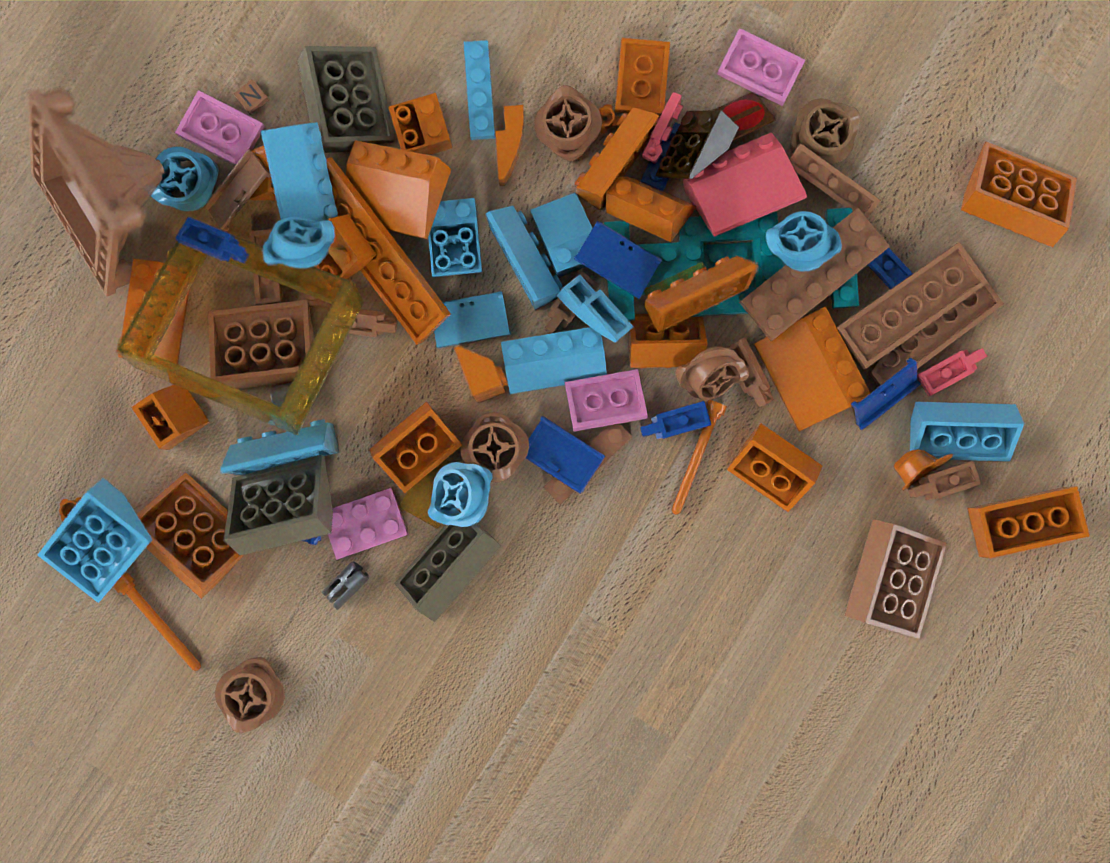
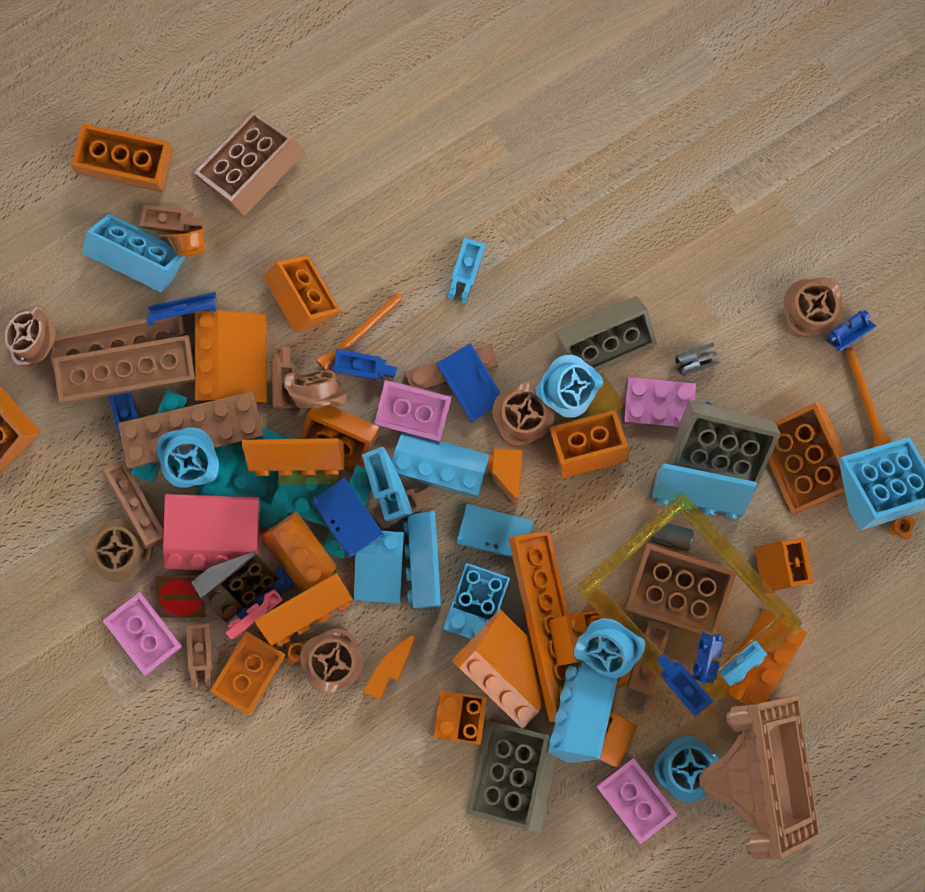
camera: 155 degrees left, 5 degrees down
nougat door [204,149,271,232] -> none
nougat tile [234,79,269,115] -> none
nougat hinge [327,305,398,337] -> none
medium azure plate [464,40,495,140] -> none
coral hinge [917,348,987,397] -> none
none -> nougat piece [5,305,56,366]
none -> nougat hinge [186,623,213,690]
none -> medium azure hinge [448,238,486,303]
none -> blue hinge [692,631,725,684]
none -> medium azure plate [720,640,767,686]
none -> blue hinge [826,310,877,351]

